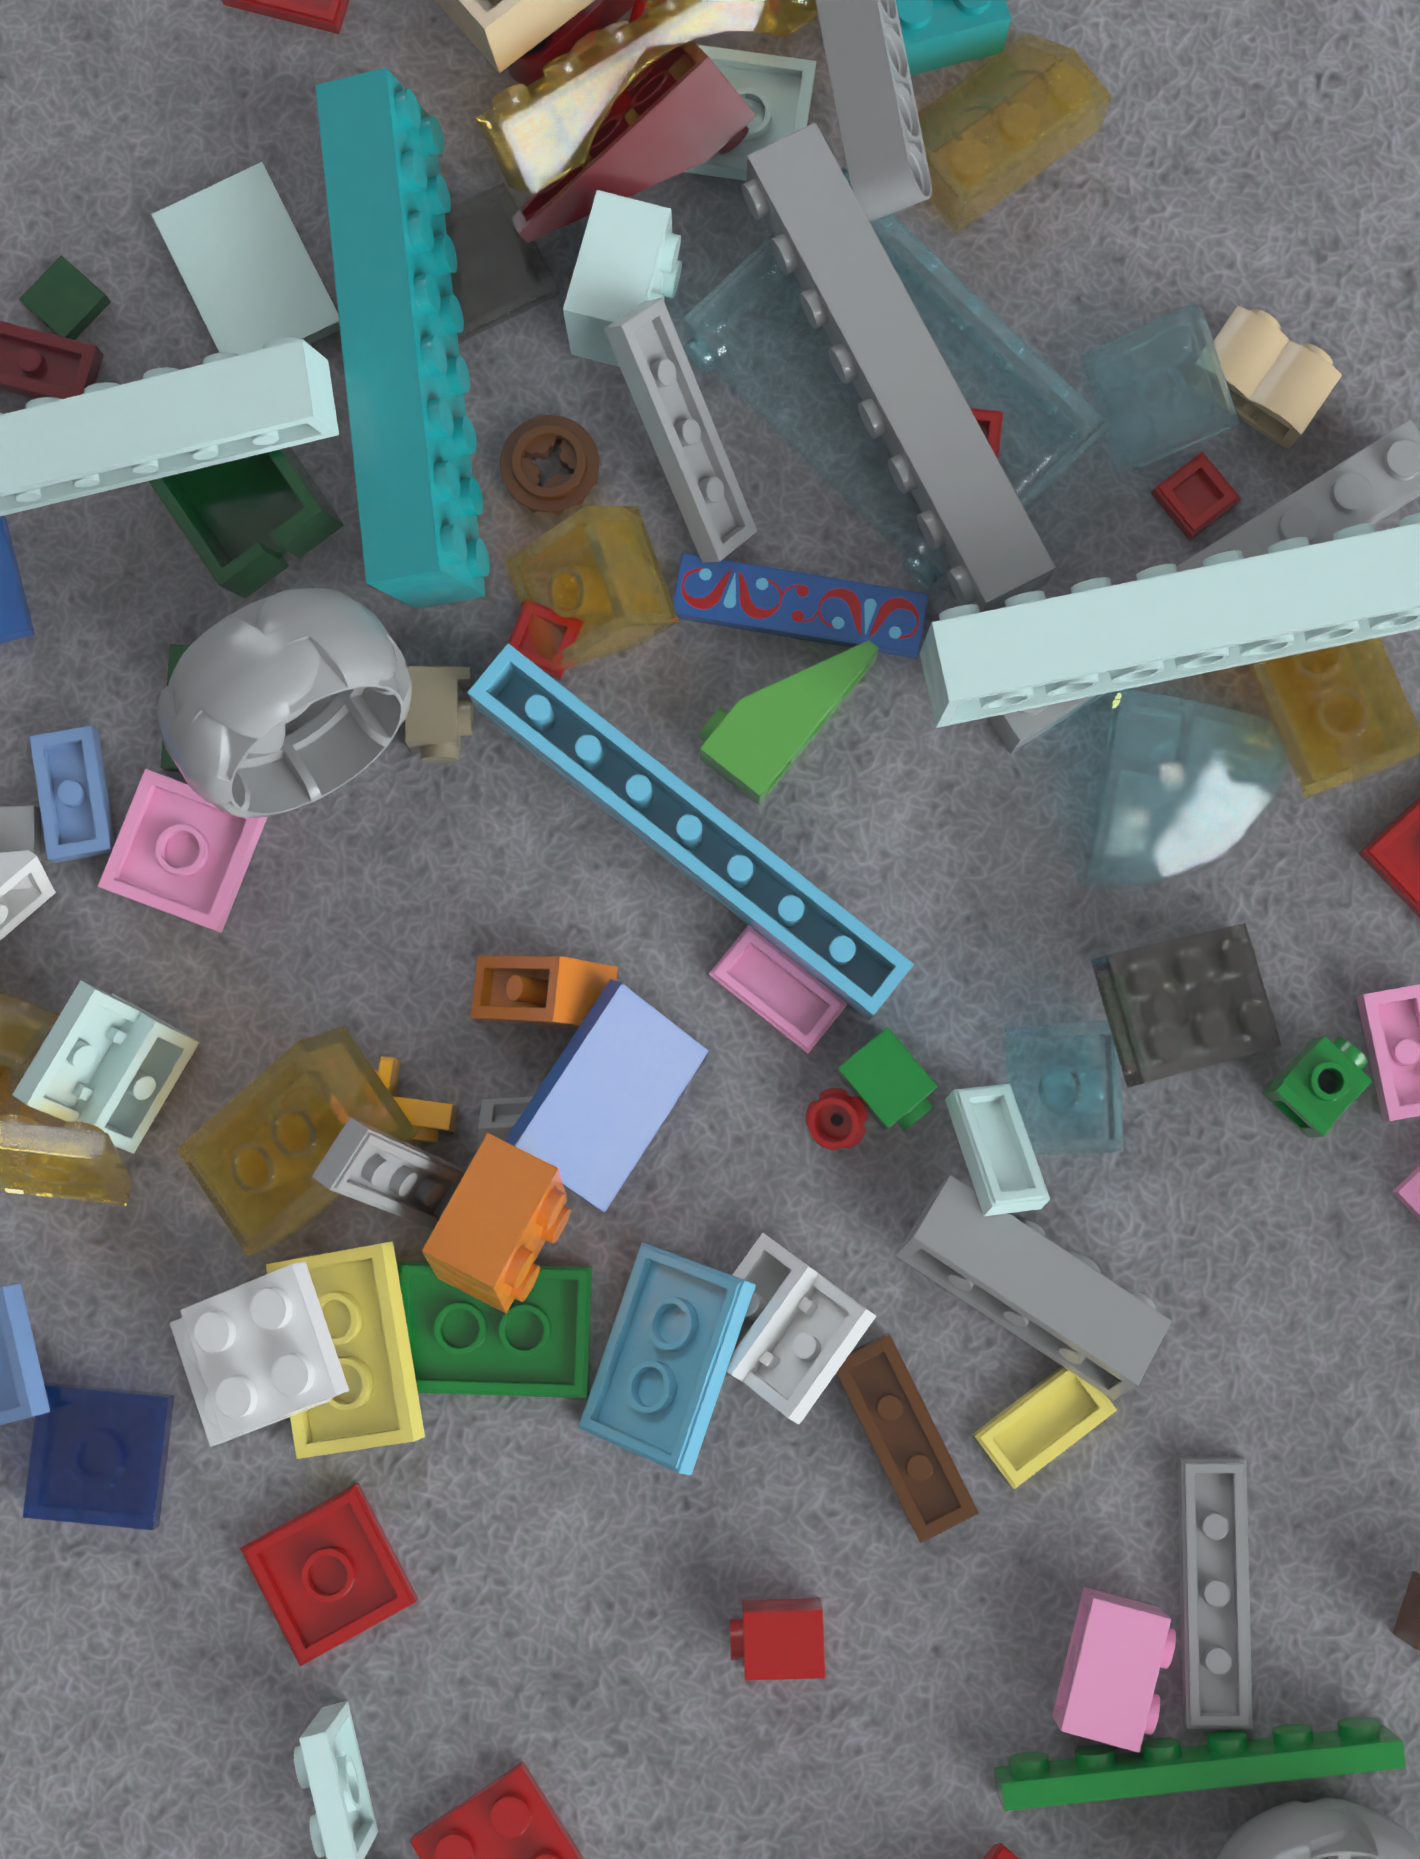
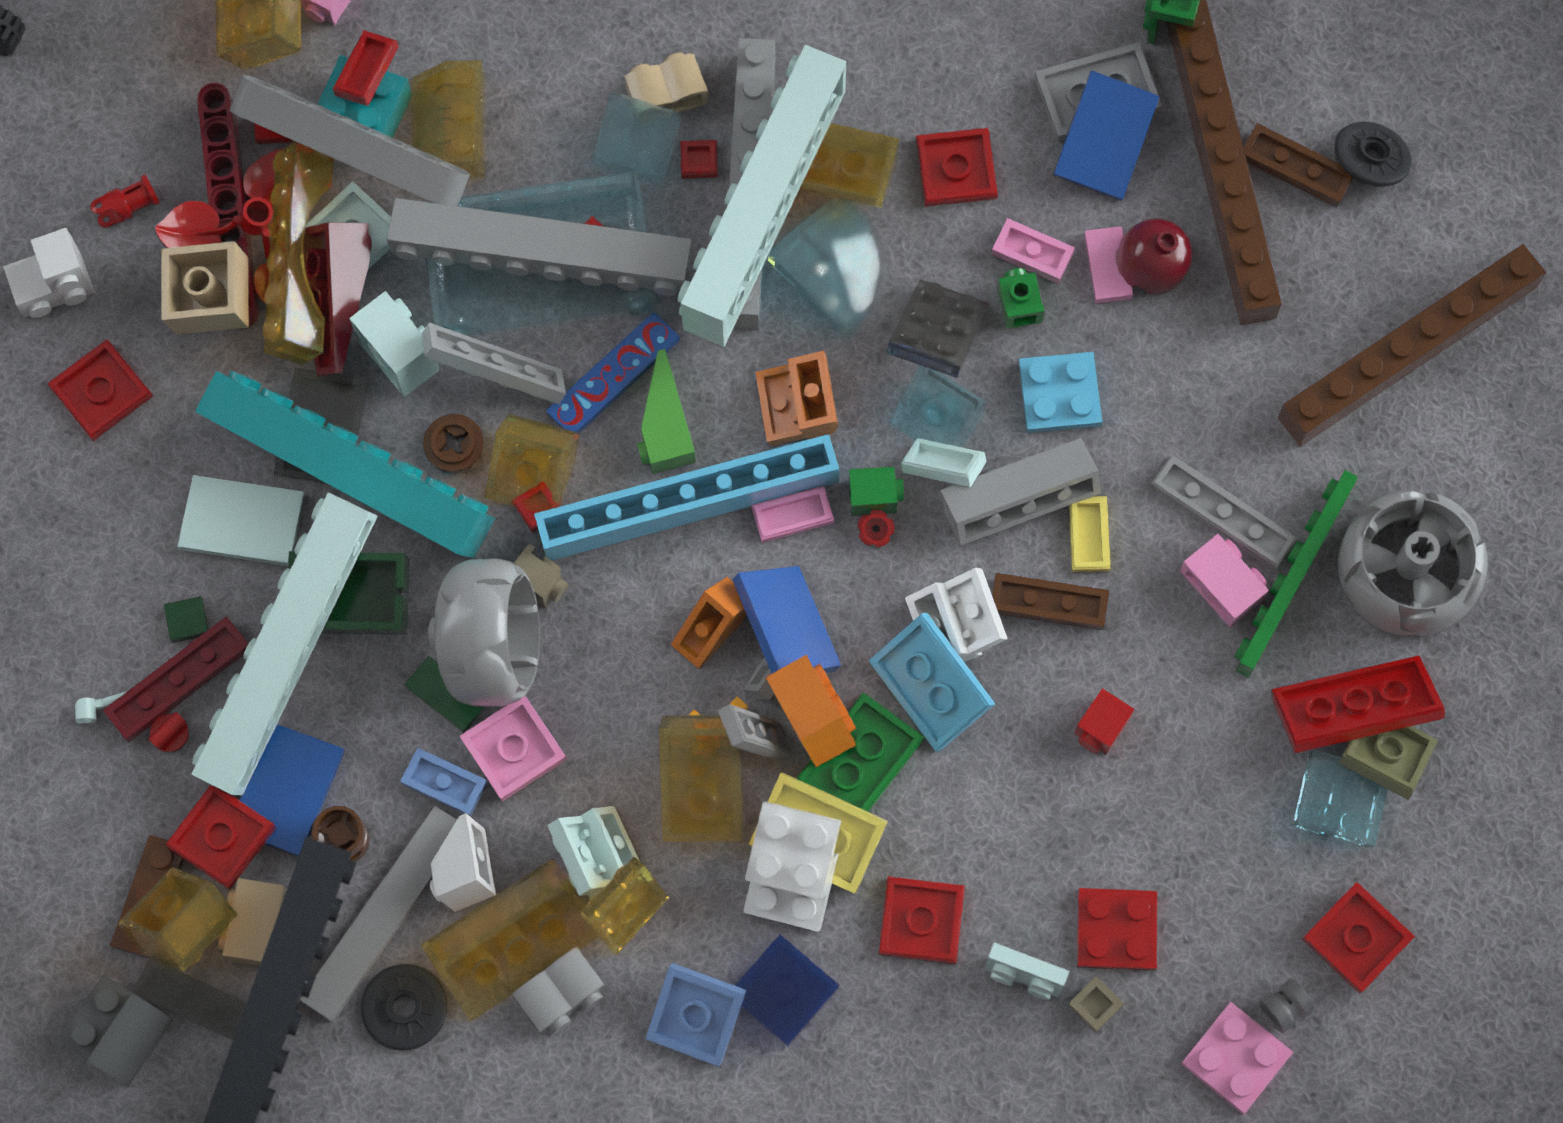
camera: 55 degrees left, 10 degrees down
none -> orange brick [755,350,838,446]
none -> medium azure plate [1018,352,1102,433]

